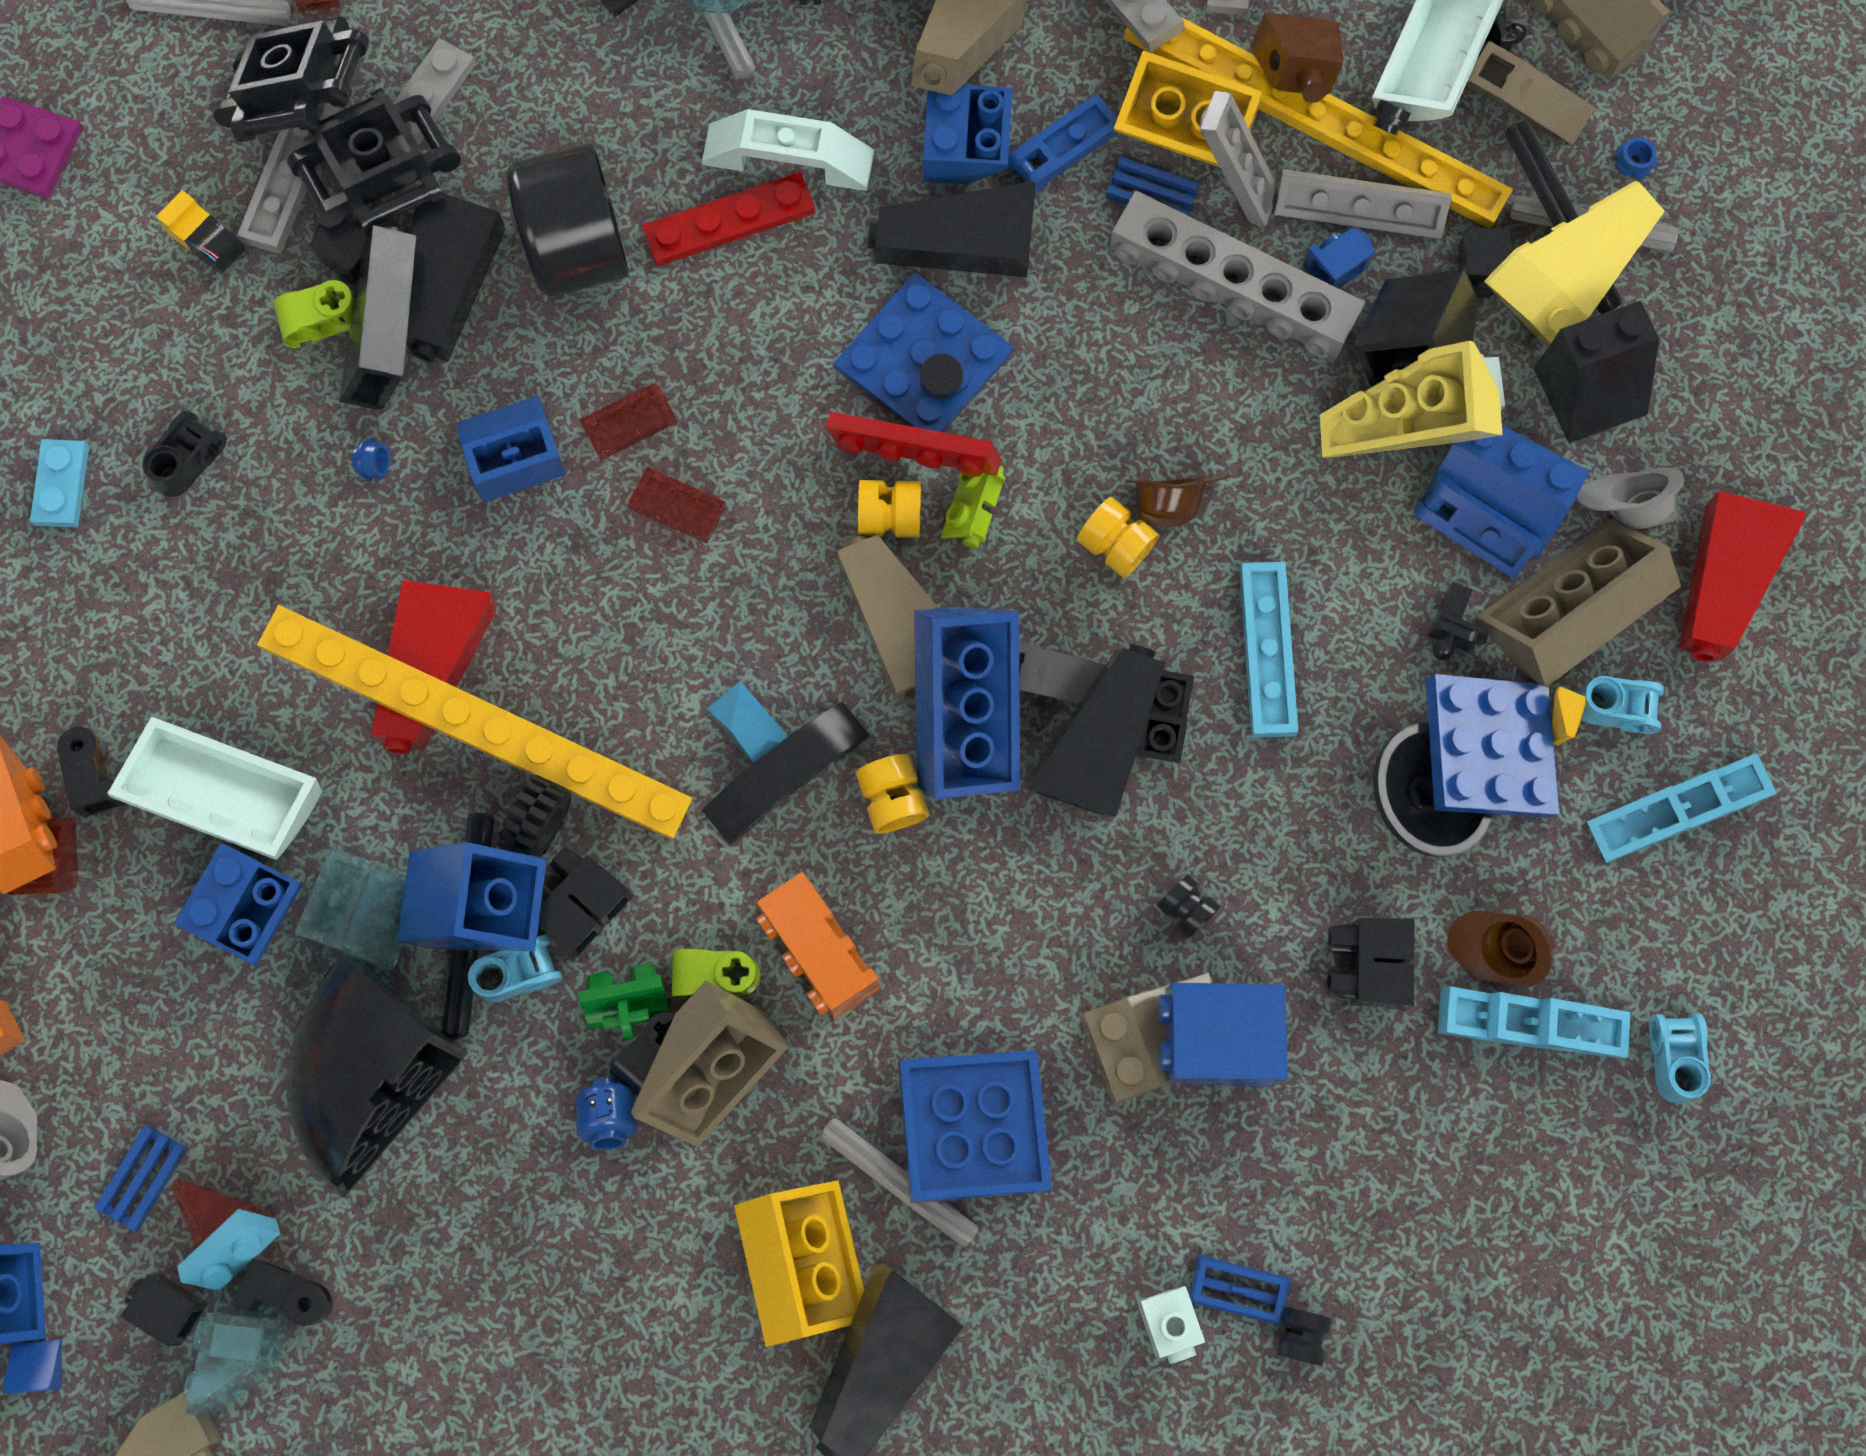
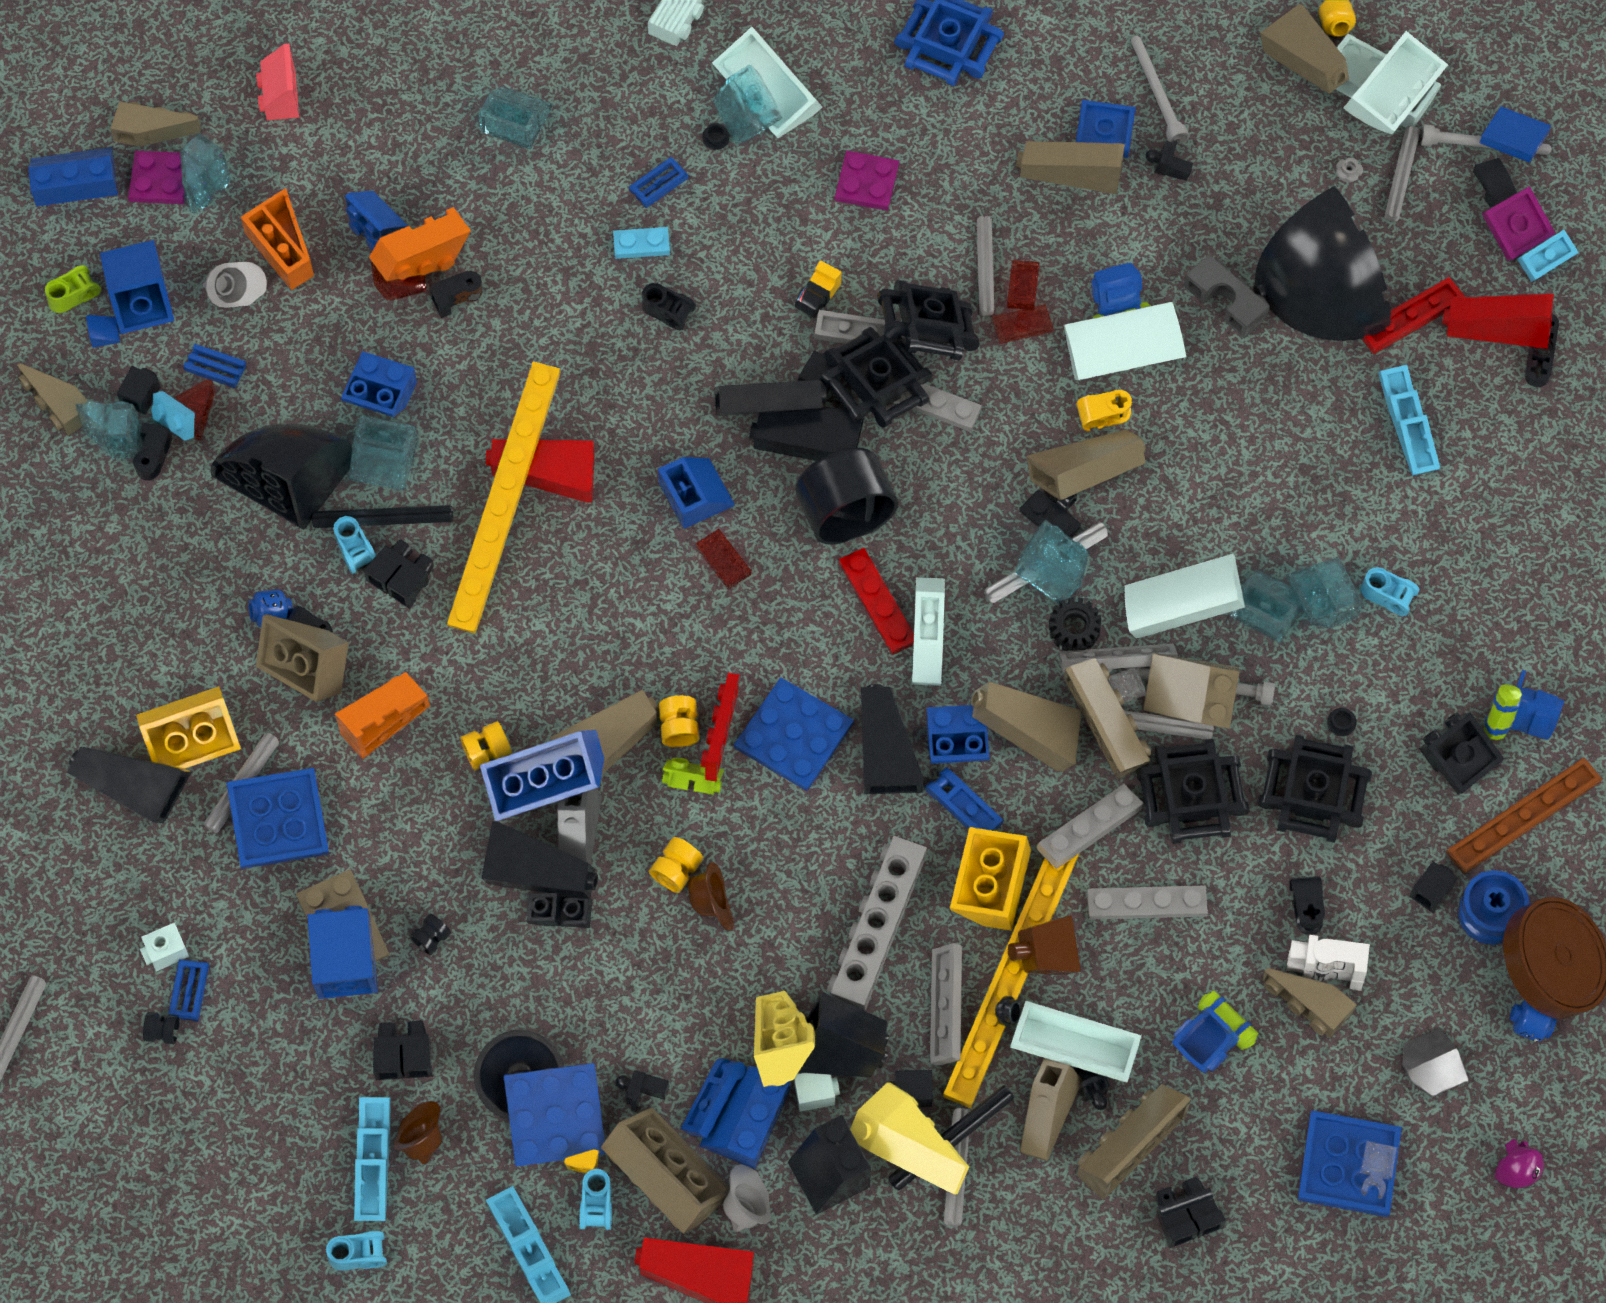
camera: 85 degrees right, 10 degrees down
light aqua slope [107,717,322,860] -> none
lime piece [273,280,355,348] -> none
blue plate [352,438,390,481] -> none
blue slope [397,842,546,951] -> none
black tyre [497,775,571,858] -> none
green hips [578,963,670,1040] -> none
clear red plate [628,467,726,544] -> none
lime piece [672,949,761,999] -> none
black slope [702,702,870,846] -> none
dark azure slope [706,681,788,764] -> none
black tile [920,354,963,400] -> none
blue tile [1105,156,1199,215] -> none
light grey plate [1200,91,1279,227] -> none
medium azure plate [1239,562,1298,738] -> none
blue brick [1303,226,1376,289] -> none
blue plate [1615,137,1657,179] -> none

